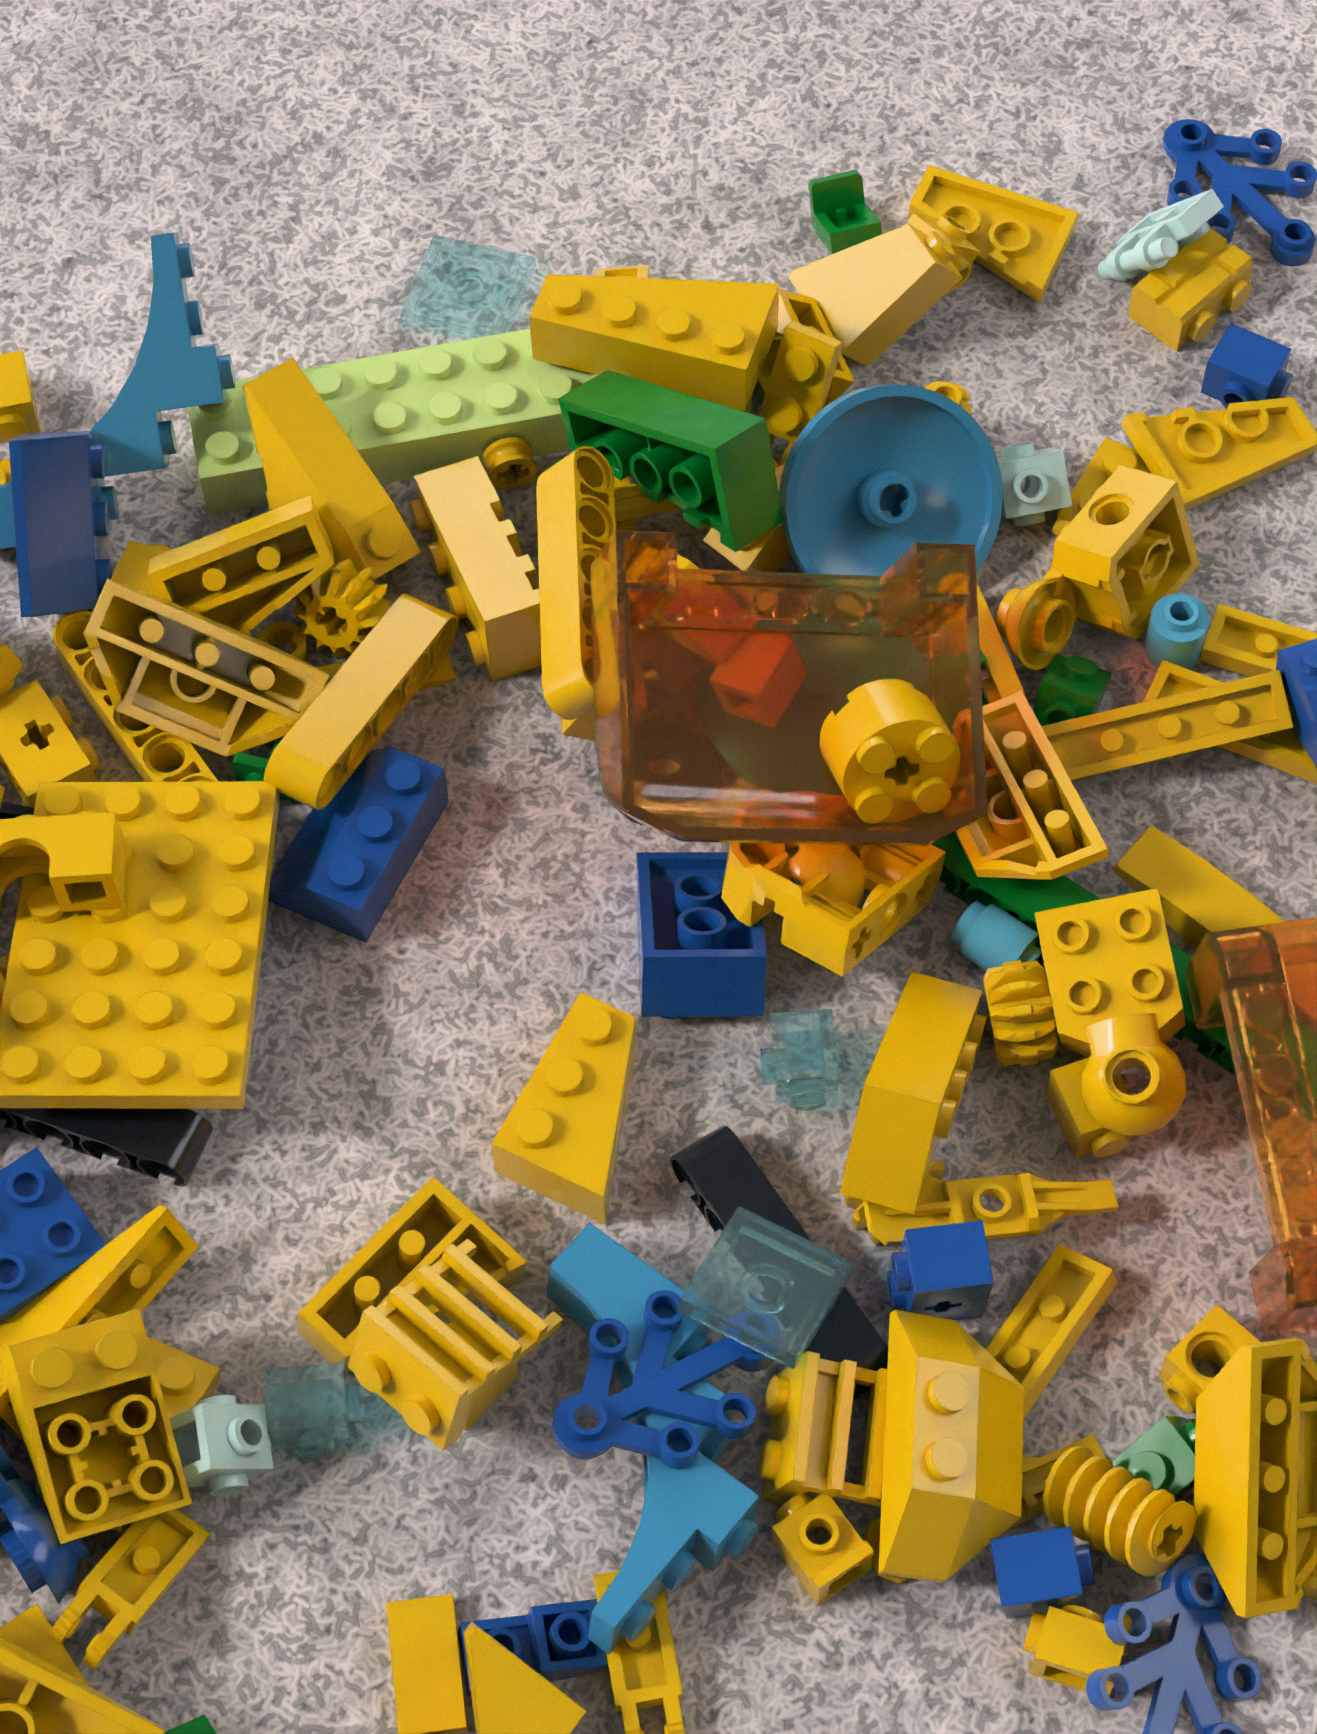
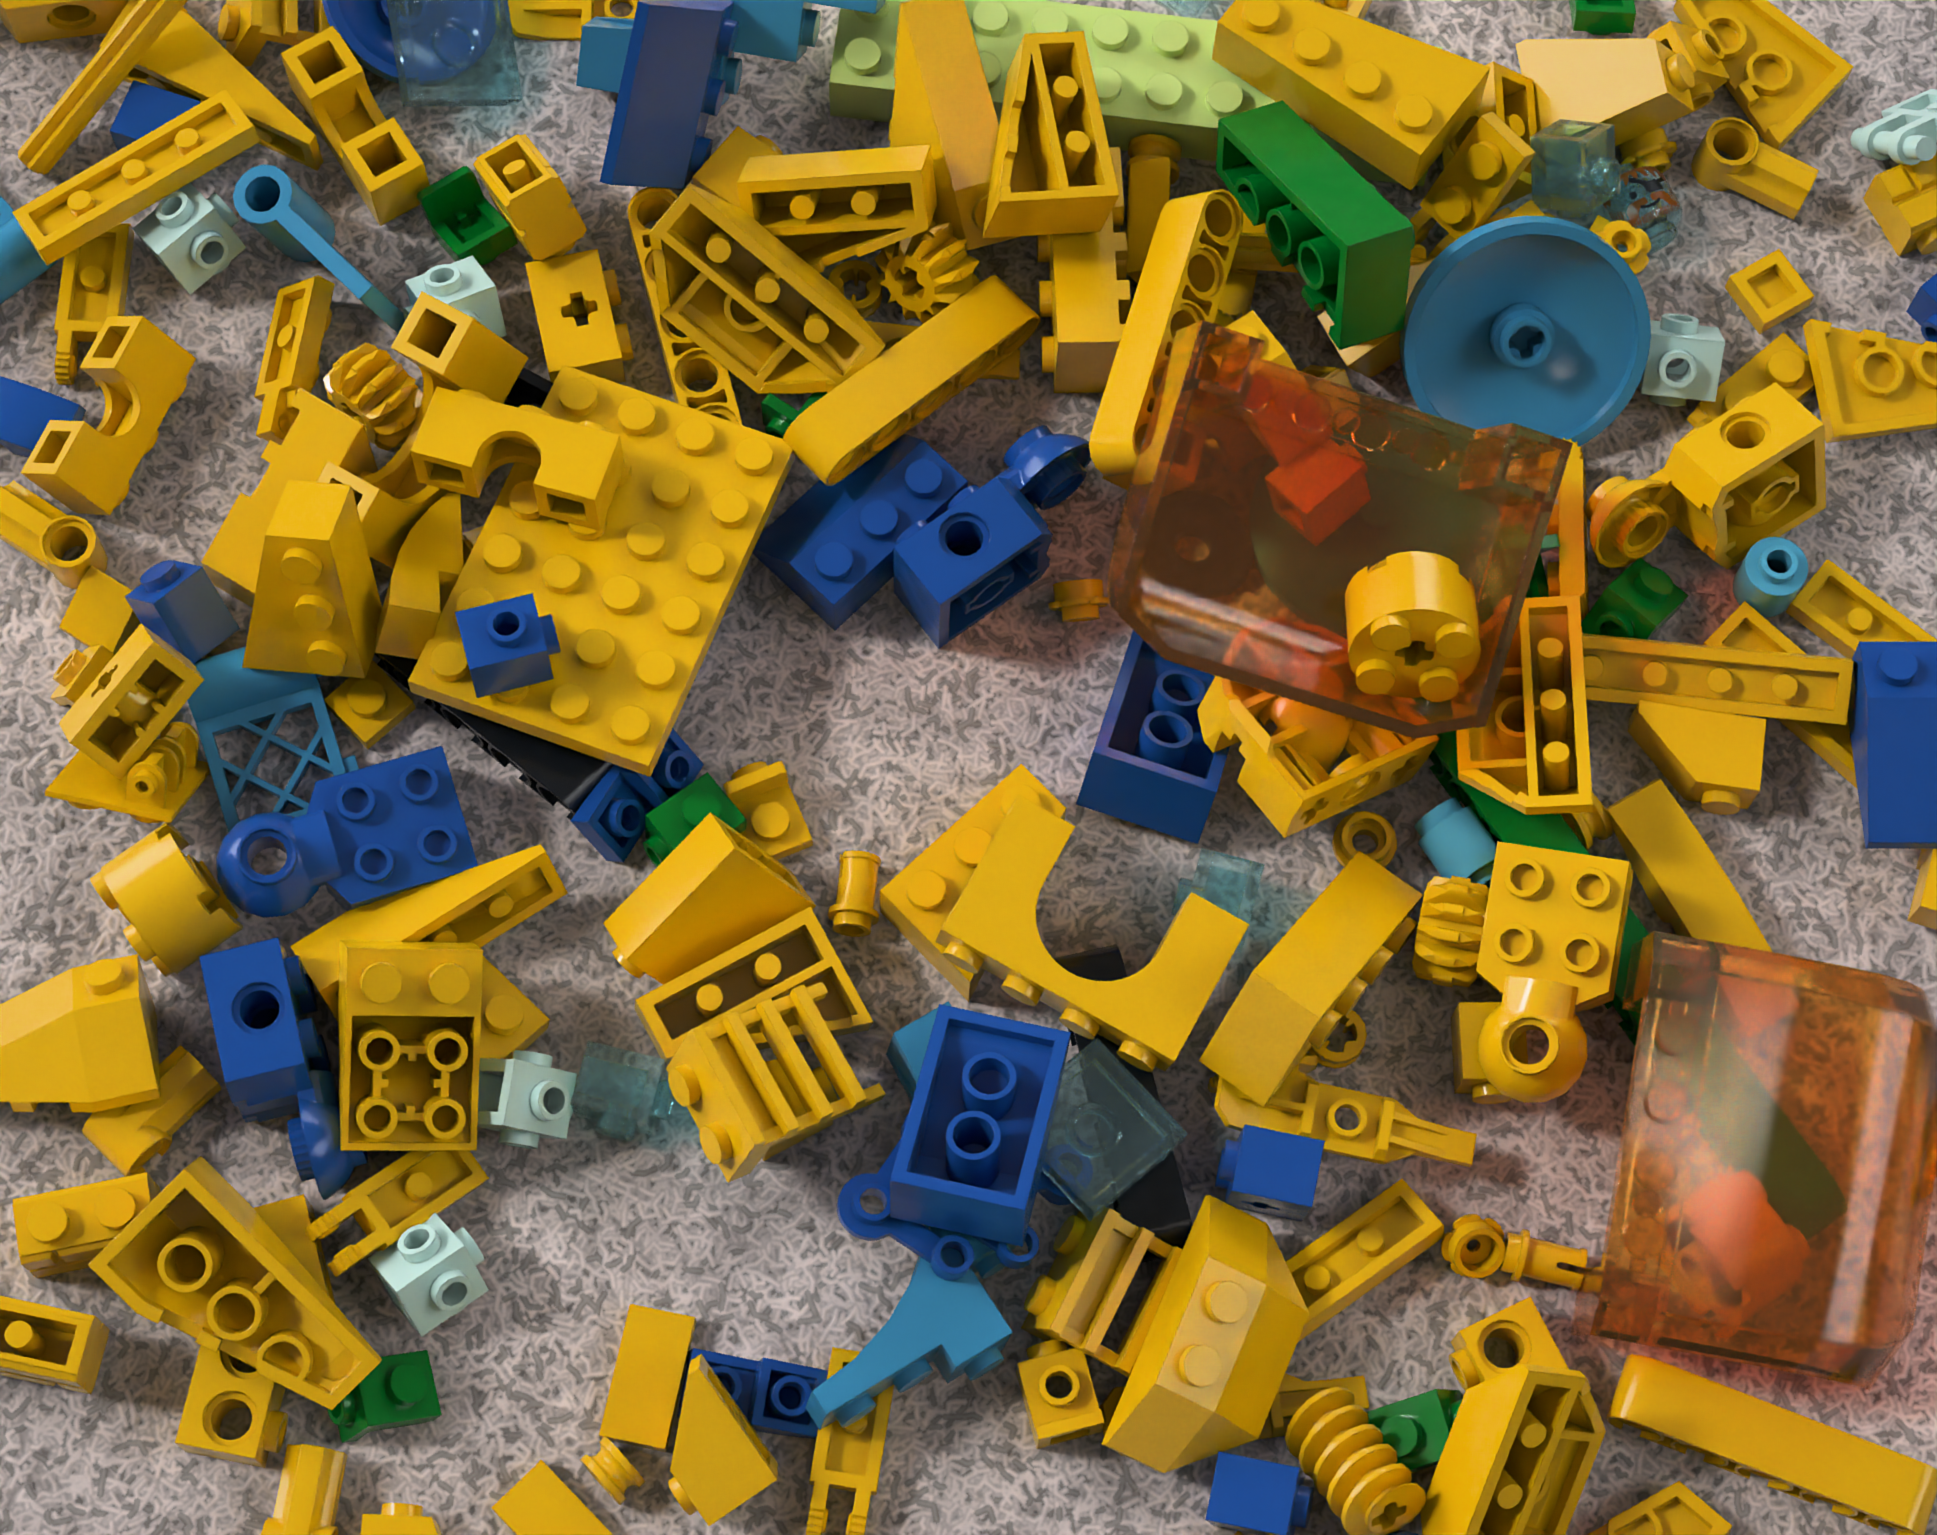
camera: 15 degrees right, 10 degrees up
none -> light aqua brick [368,1213,489,1337]
none -> blue brick [455,593,561,698]
none -> blue slope [571,728,704,863]
none -> yellow slope [603,812,816,985]
none -> green bracket [643,772,747,868]
none -> yellow bracket [723,761,813,860]
none -> yellow pin [827,850,881,937]
none -> blue slope [890,1004,1071,1247]
none -> blue brick [894,425,1091,649]
none -> yellow arch [935,794,1249,1072]
none -> yellow wedge [982,31,1120,238]
none -> yellow plate [1048,579,1110,622]
none -> yellow slope [1126,156,1171,283]
none -> yellow bush [1308,1010,1367,1069]
none -> yellow plate [1332,811,1397,868]
none -> yellow plate [1441,1214,1505,1278]
none -> yellow pin [1499,1229,1588,1291]
none -> clear light blue brick [1530,119,1621,219]
none -> yellow bush [1560,792,1613,850]
none -> clear light blue head [1592,163,1683,255]
none -> yellow plate [1619,128,1678,180]
none -> yellow slope [1628,700,1767,815]
none -> yellow piece [1691,117,1819,220]
none -> yellow plate [1725,249,1814,334]

